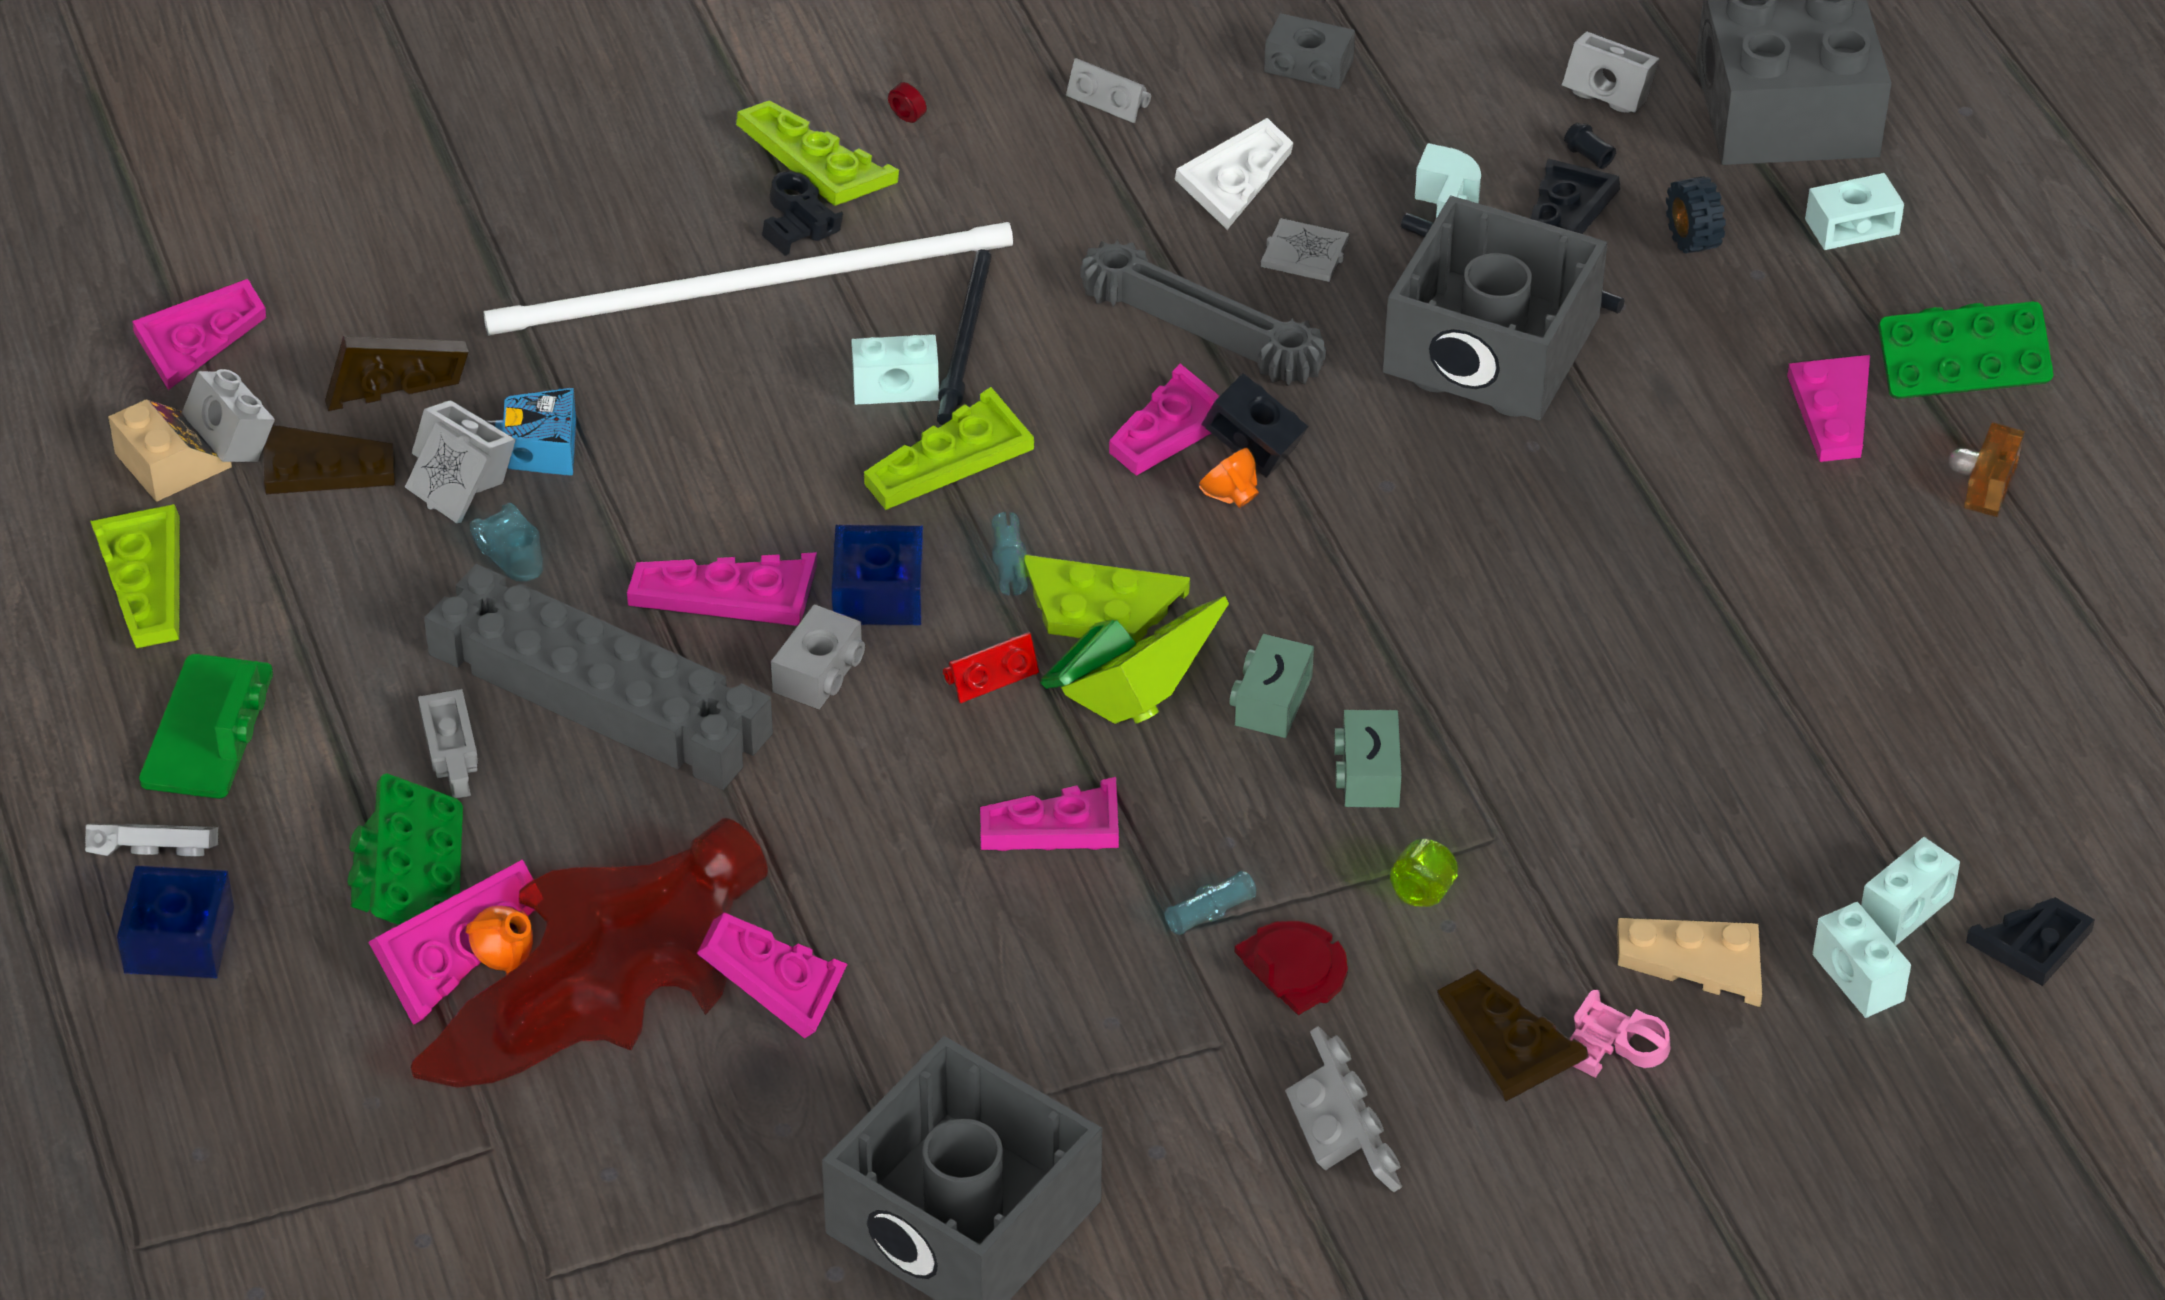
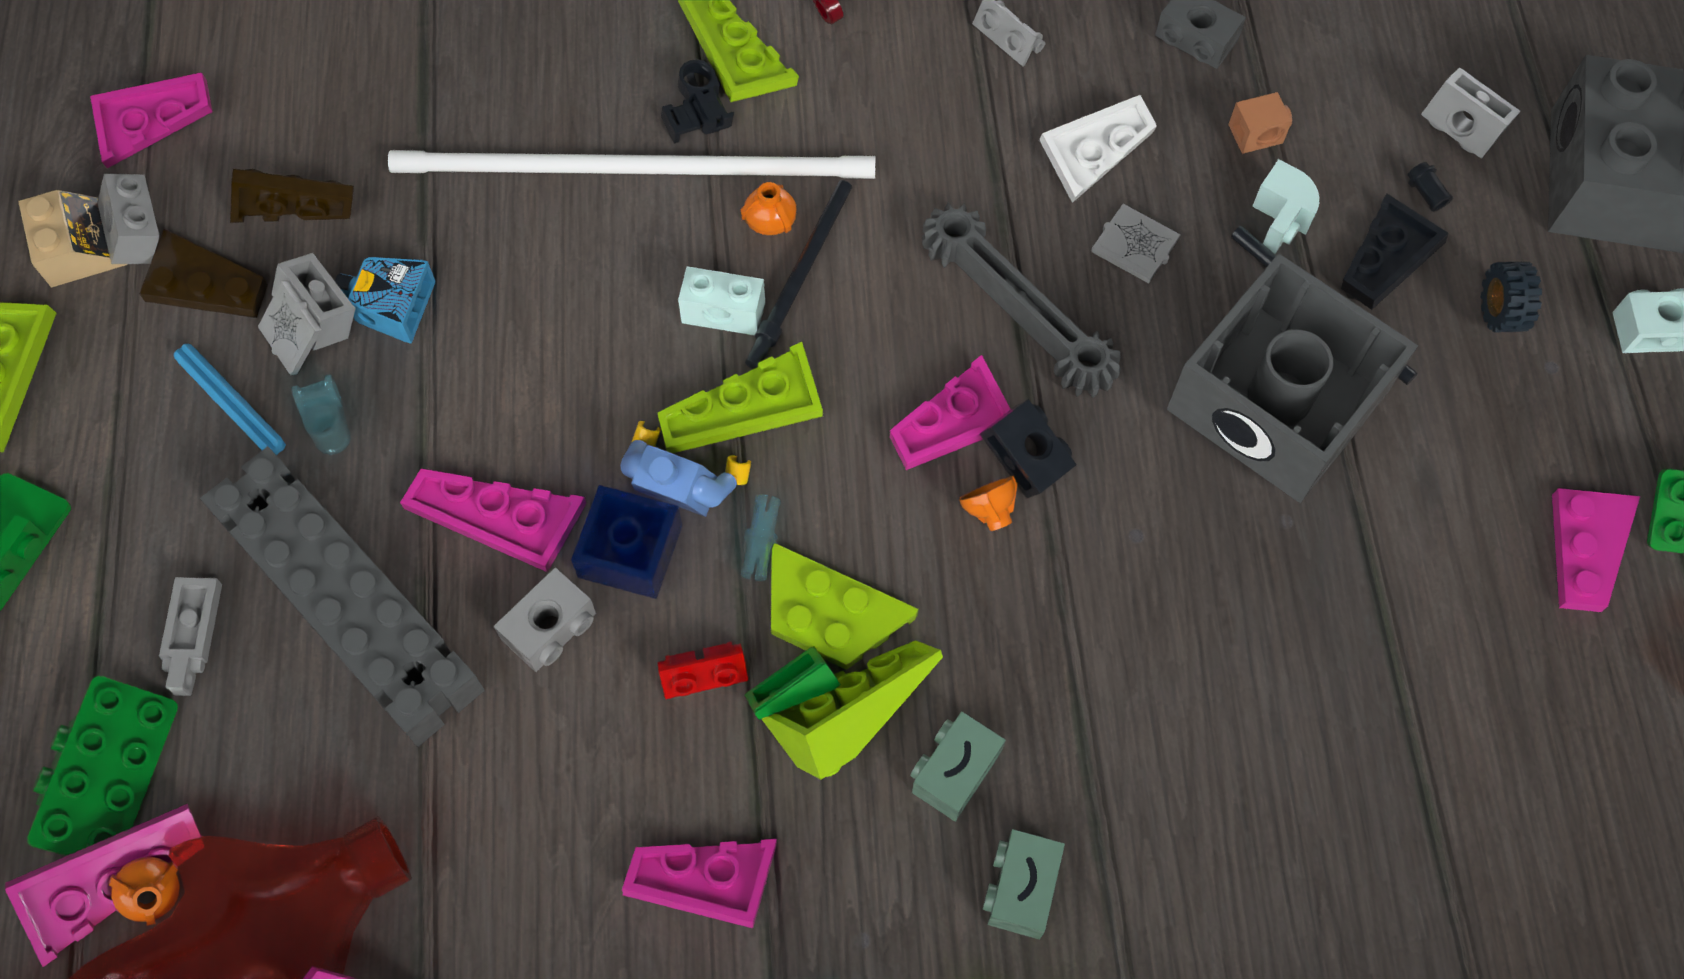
camera: 15 degrees right, 20 degrees up
none -> dark azure axle [174,344,286,456]
none -> medium blue torso [621,421,751,517]
none -> orange piece [741,182,797,235]
none -> nougat brick [1228,92,1292,154]

